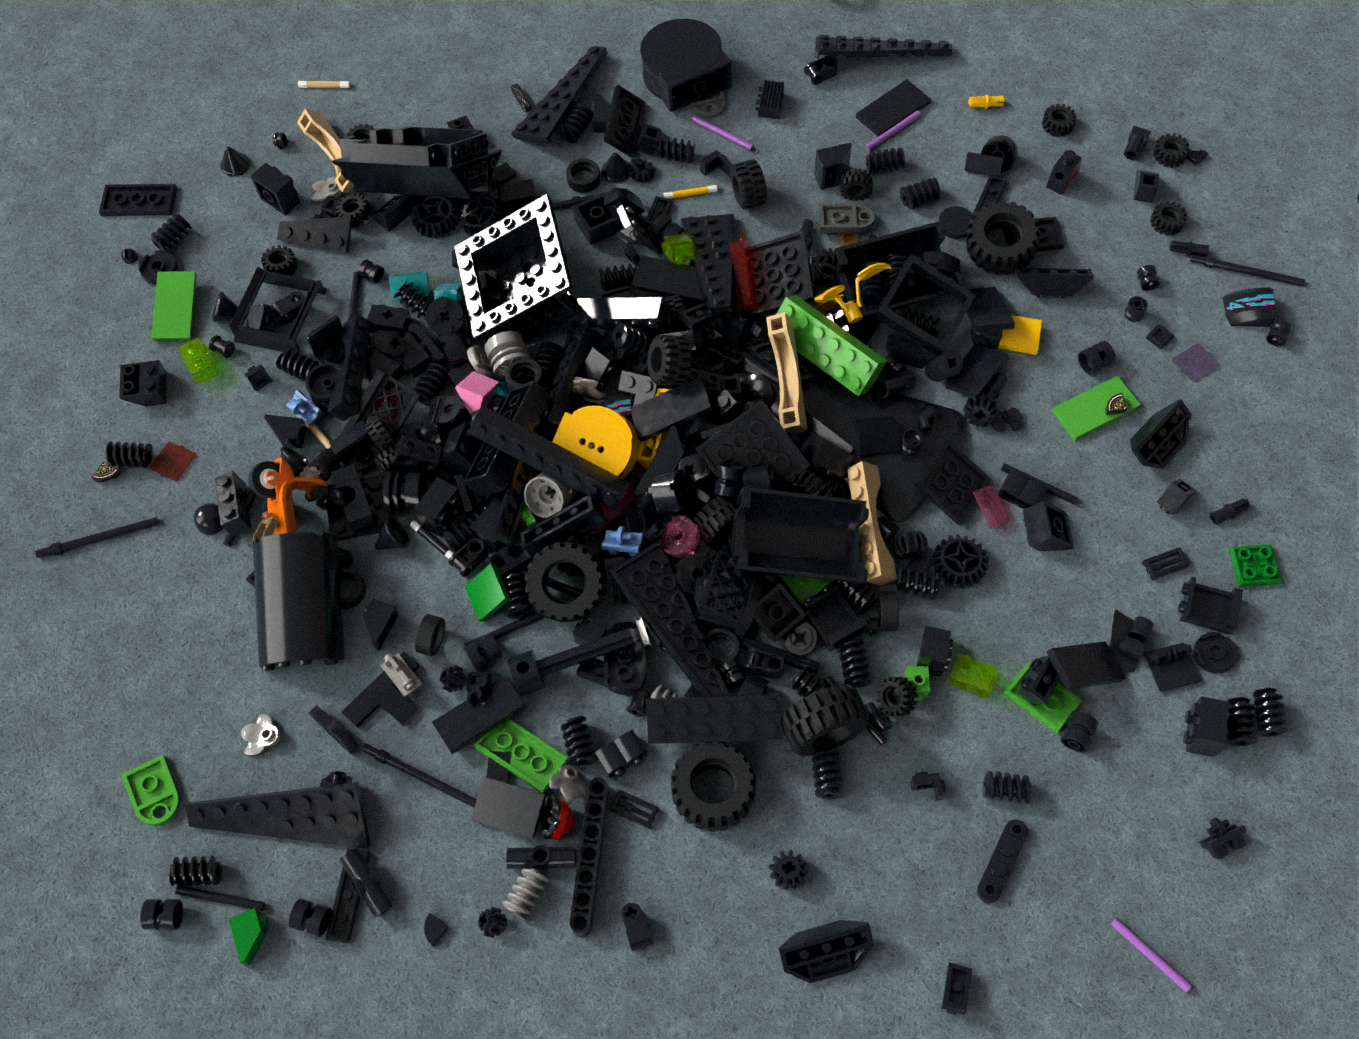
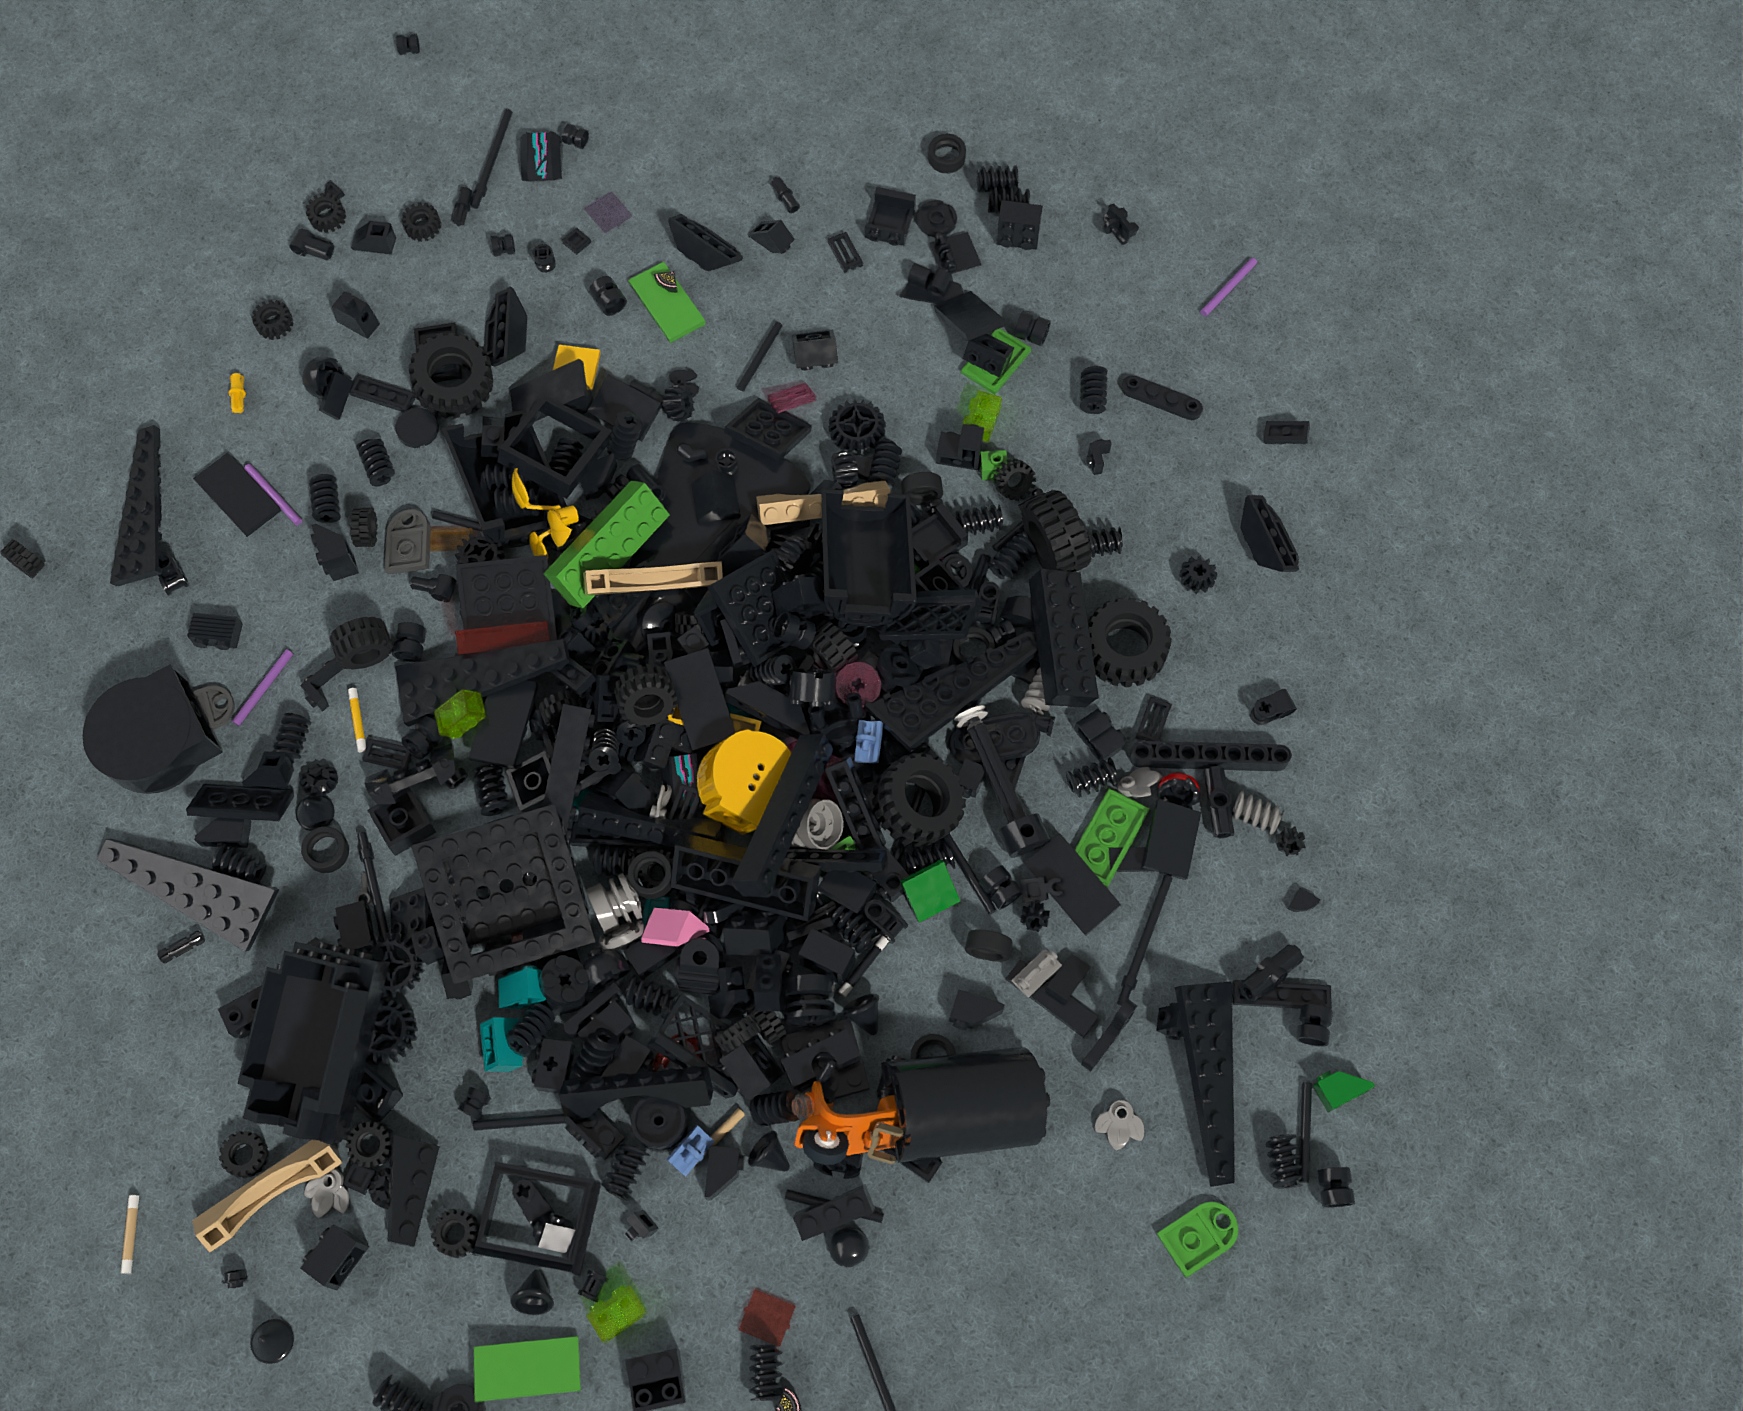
camera: 95 degrees left, 5 degrees up
black brick [998,470,1047,509] -> none
green tile [1229,544,1282,587] -> none
none -> black wheel [392,622,427,662]
none -> black tyre [928,133,966,174]

